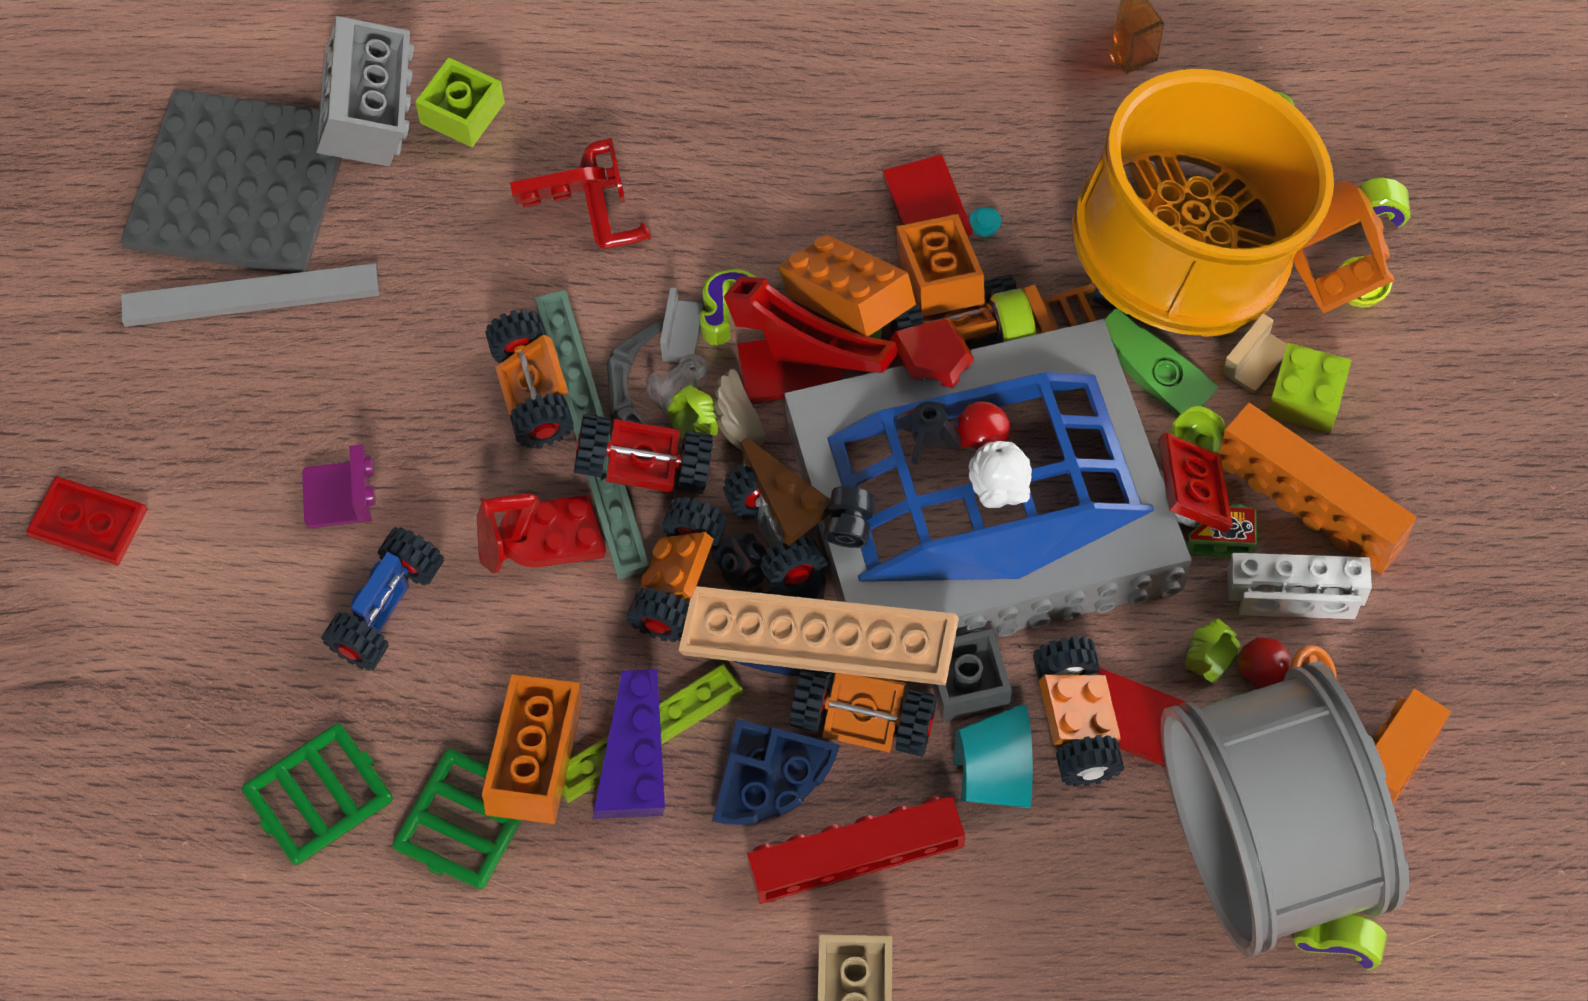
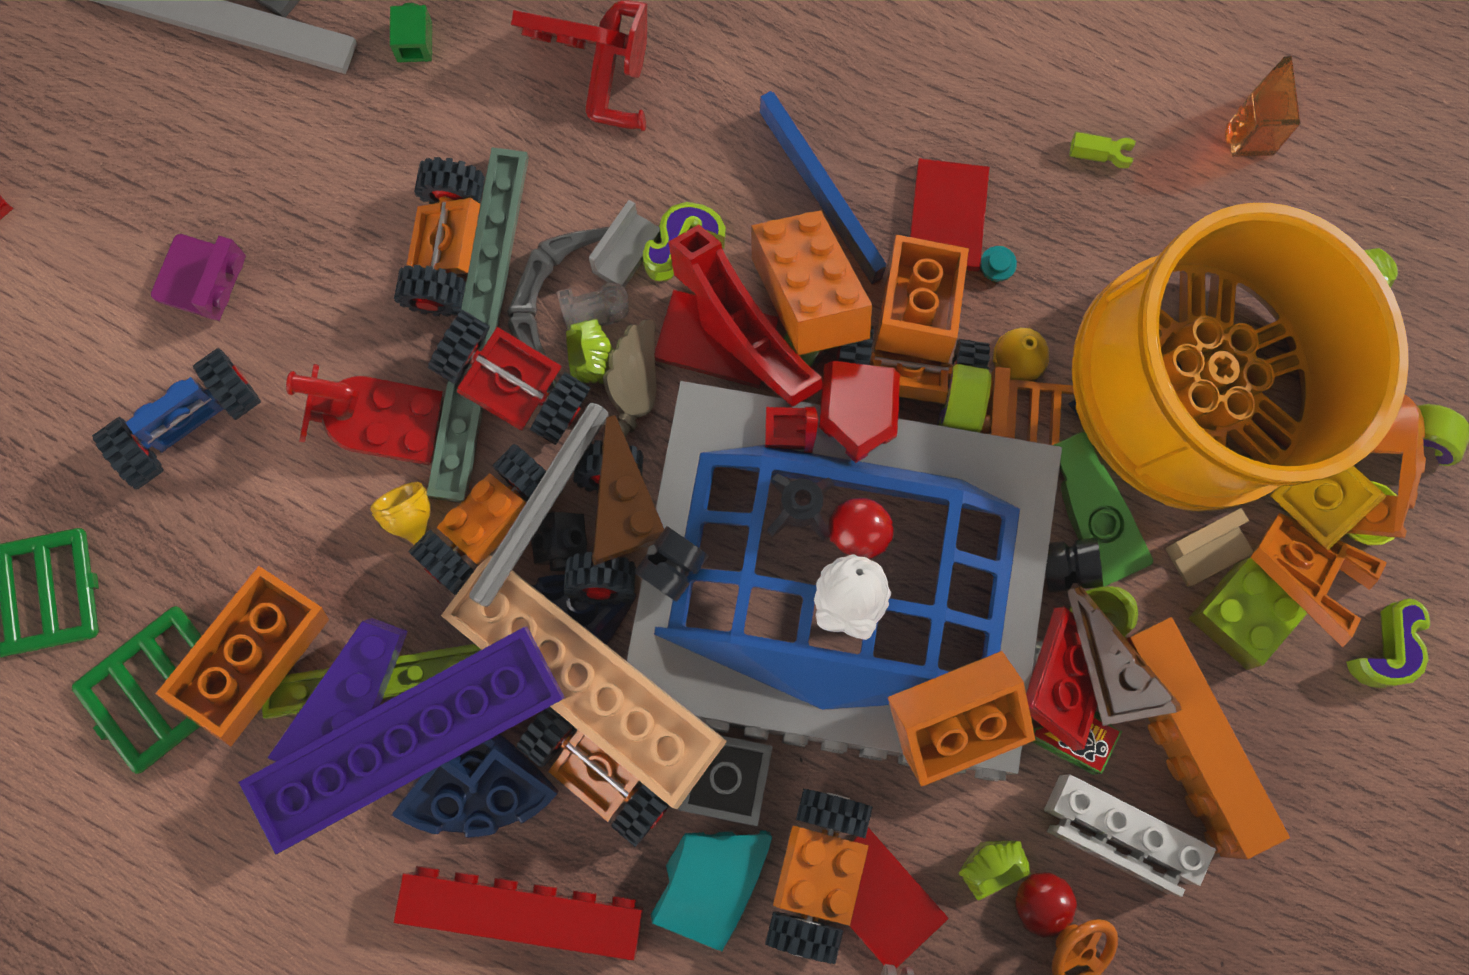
camera: 20 degrees right, 15 degrees up
none -> dark purple plate [238,626,565,855]
none -> yellow helmet [370,482,430,545]
none -> green brick [390,3,432,62]
none -> light grey axle [469,403,609,607]
none -> blue tile [760,91,887,284]
none -> red tile [765,406,818,453]
none -> orange brick [887,651,1035,787]
none -> yellow helmet [993,327,1049,382]
none -> black wheel [1046,538,1103,593]
none -> reddish brown wing [1067,586,1182,726]
none -> lime bar [1069,131,1136,169]
none -> orange wing [1250,513,1387,647]
none -> yellow tile [1270,466,1387,550]
none -> lime animal [1346,598,1430,688]

